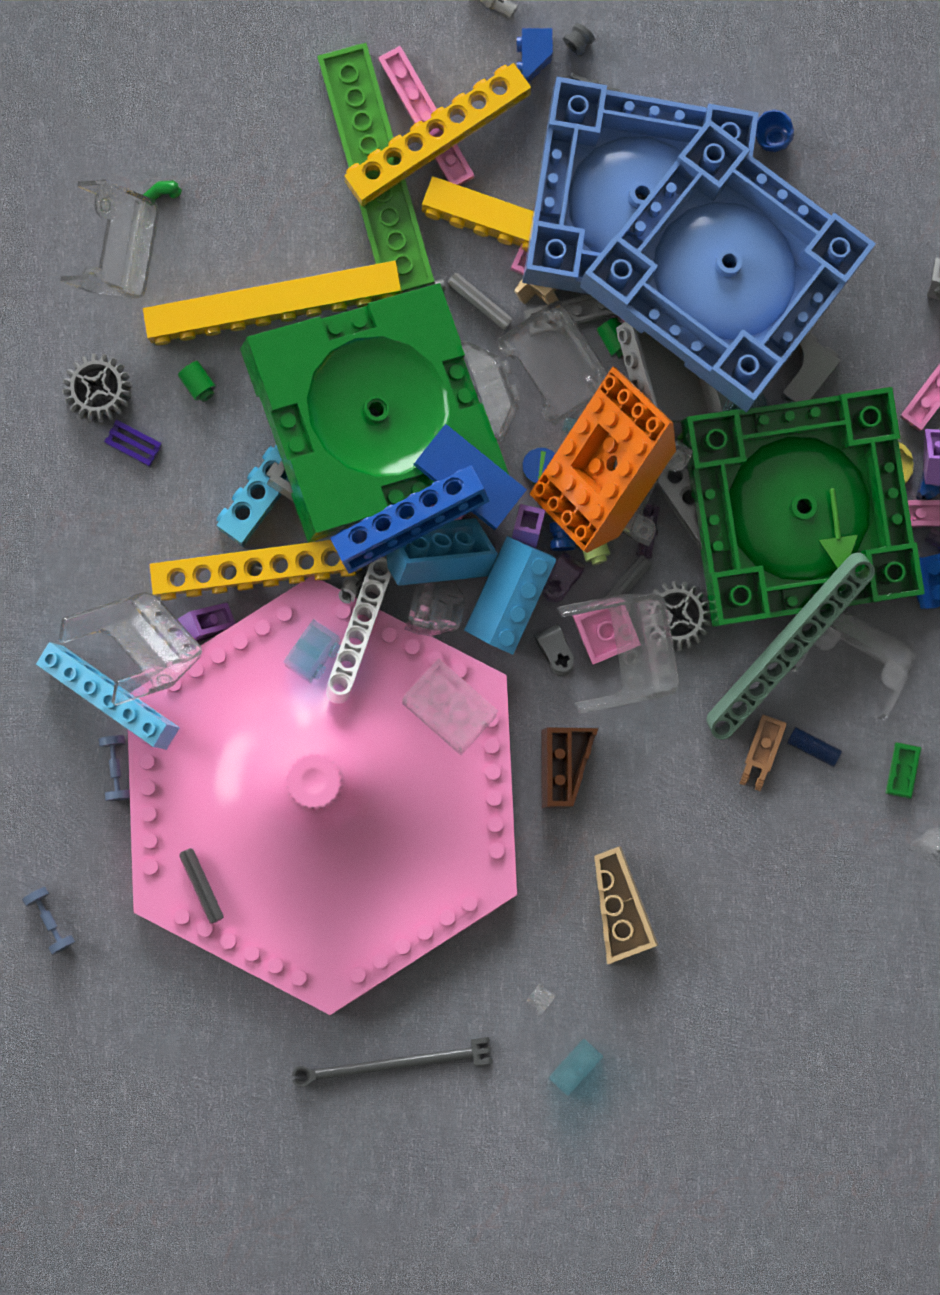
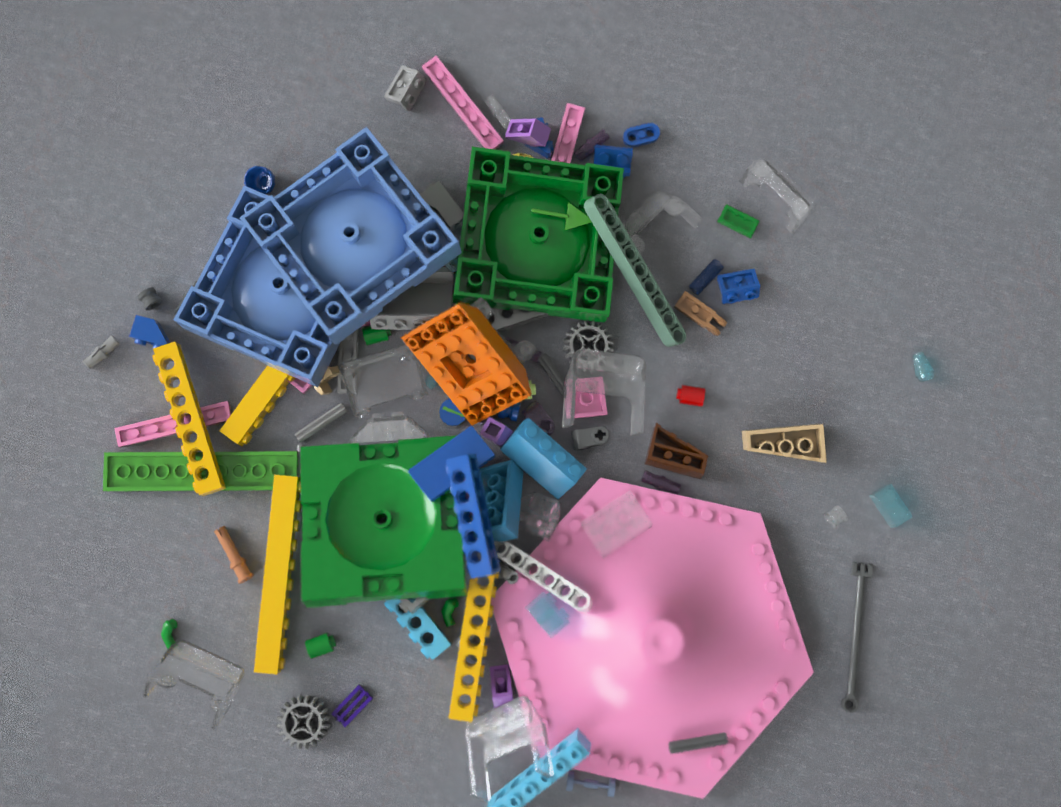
camera: 75 degrees left, 0 degrees up
none -> nougat pin [214,526,254,584]
none -> green arm [441,598,459,627]
none -> clear purple pin [641,470,681,495]
none -> red brick [676,385,705,407]
none -> blue bracket [717,269,760,304]
none -> clear light blue cone [912,352,935,382]

